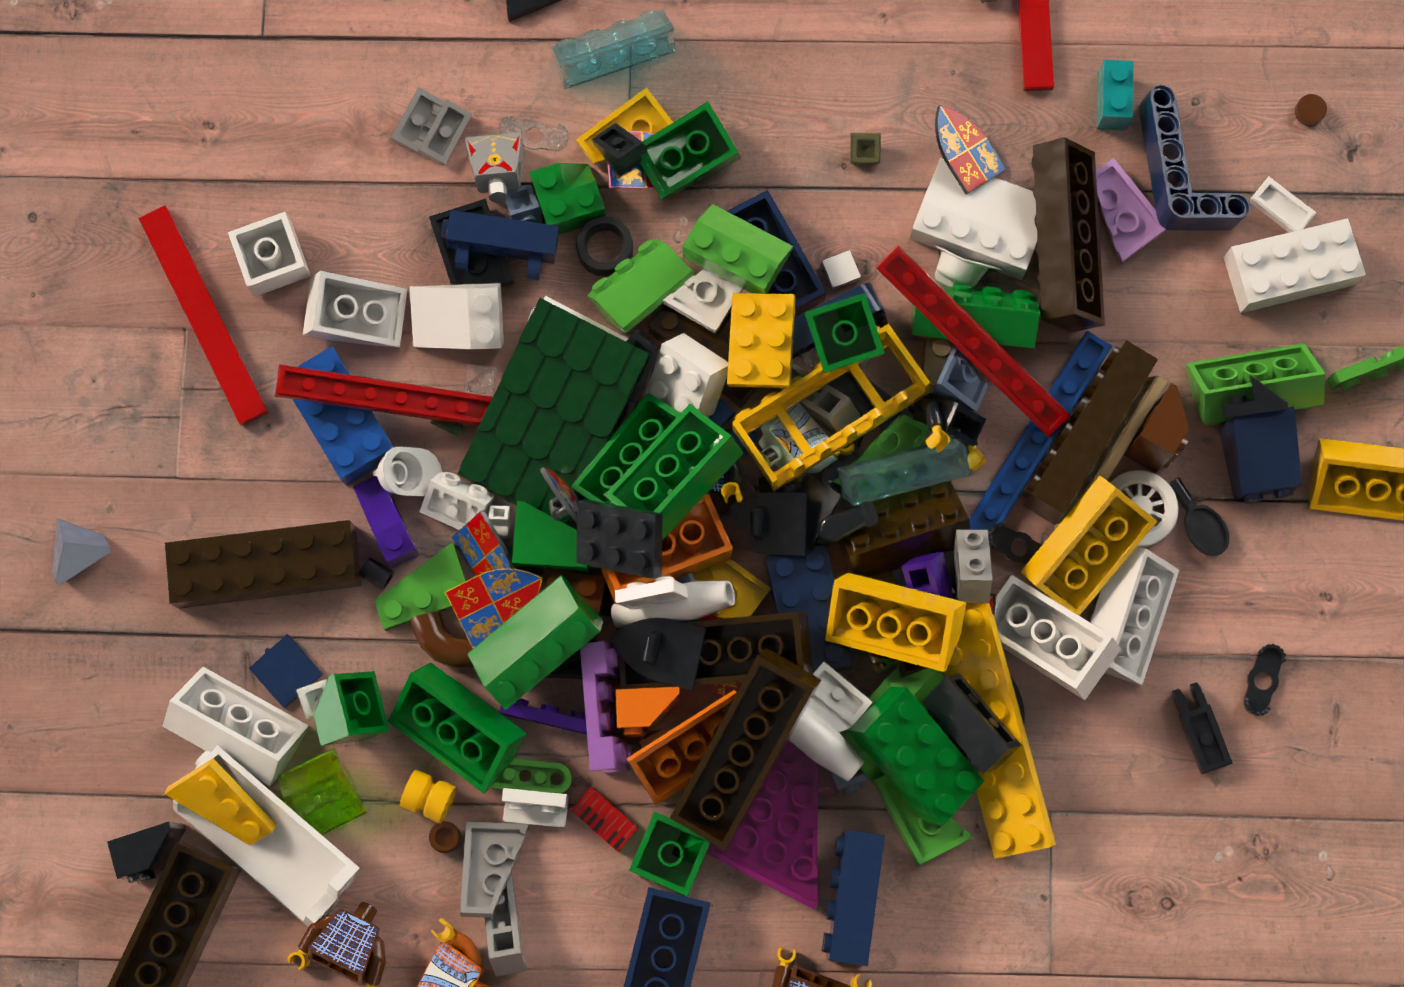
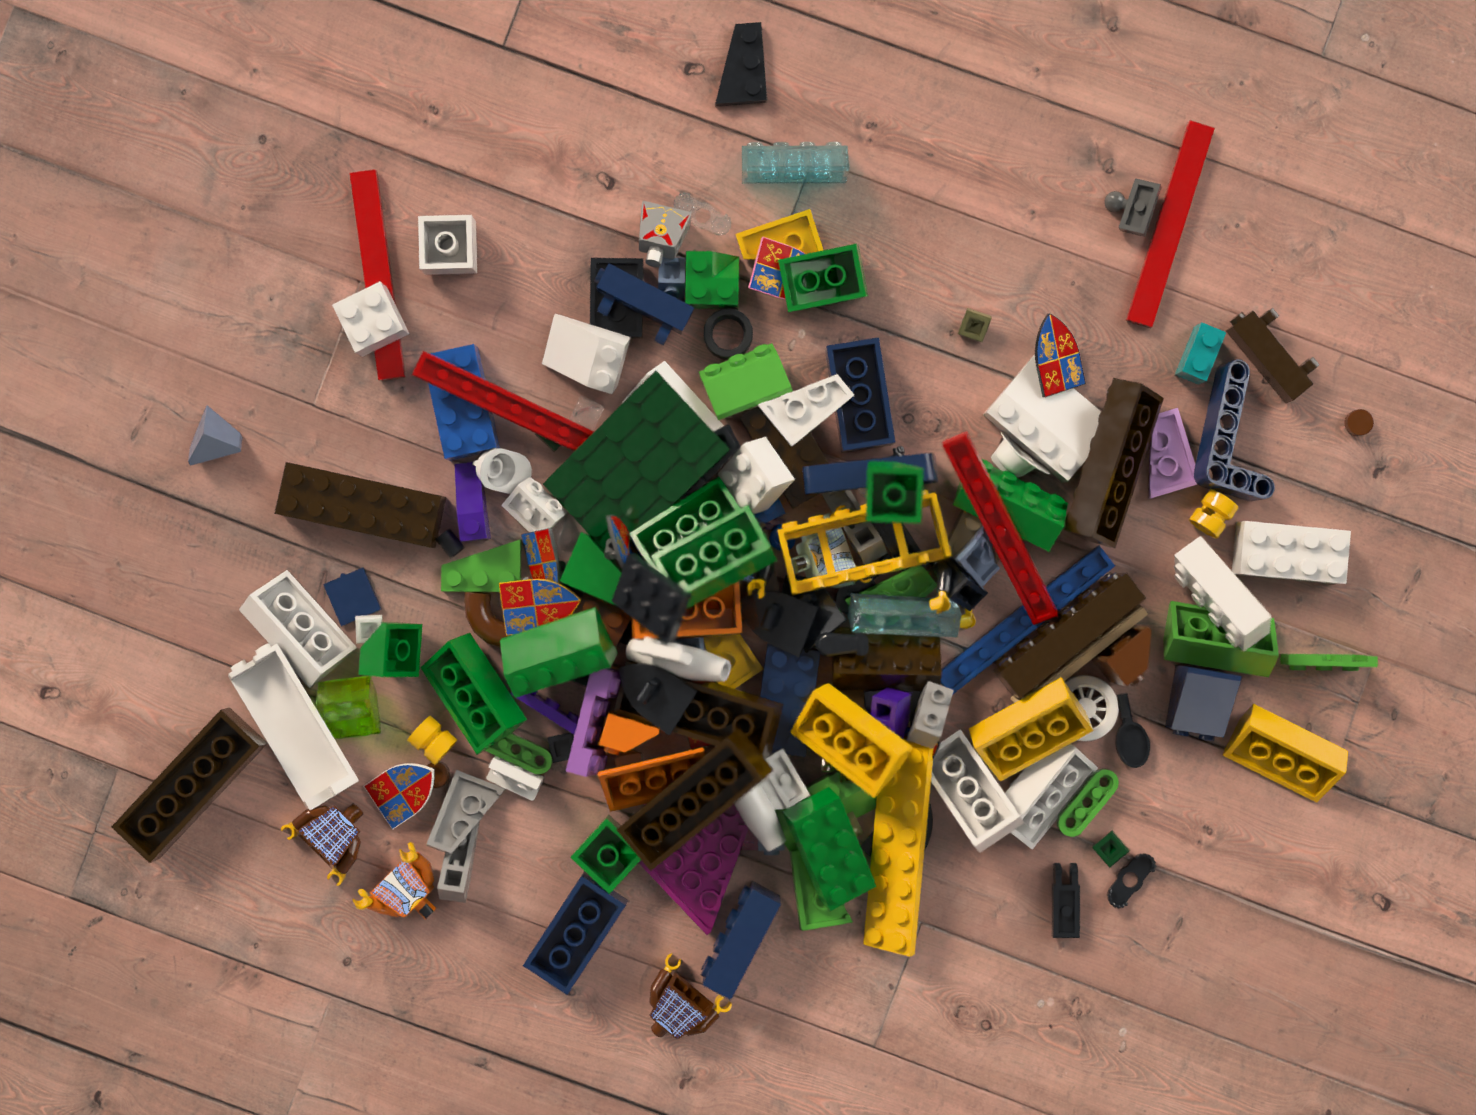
camera: 20 degrees right, 10 degrees up
black slope [107,821,186,884] -> none
yellow wing [164,758,276,846] -> none
white slope [303,271,408,348] -> none
light grey slope [390,87,472,165] -> none
white piece [489,506,511,539] -> none
red tile [571,786,639,852] -> none
black slope [591,123,648,176] -> none
bright green slope [682,204,793,294] -> none
yellow plate [727,293,796,388] -> none
white tile [822,250,861,290] -> none
black brick [922,673,1021,774] -> none
black piece [988,523,1042,564] -> none
black slope [1221,374,1289,418] -> none
white tile [1249,176,1316,233] -> none
none -> white brick [332,282,409,357]
none -> shield [364,763,434,830]
none -> black tile [547,732,575,763]
none -> bright green plate [1057,769,1119,837]
none -> dark green tile [1092,830,1130,868]
none -> white brick [1174,536,1271,652]
none -> yellow wheel [1189,489,1239,539]
none -> dark brown brick [1226,308,1320,403]

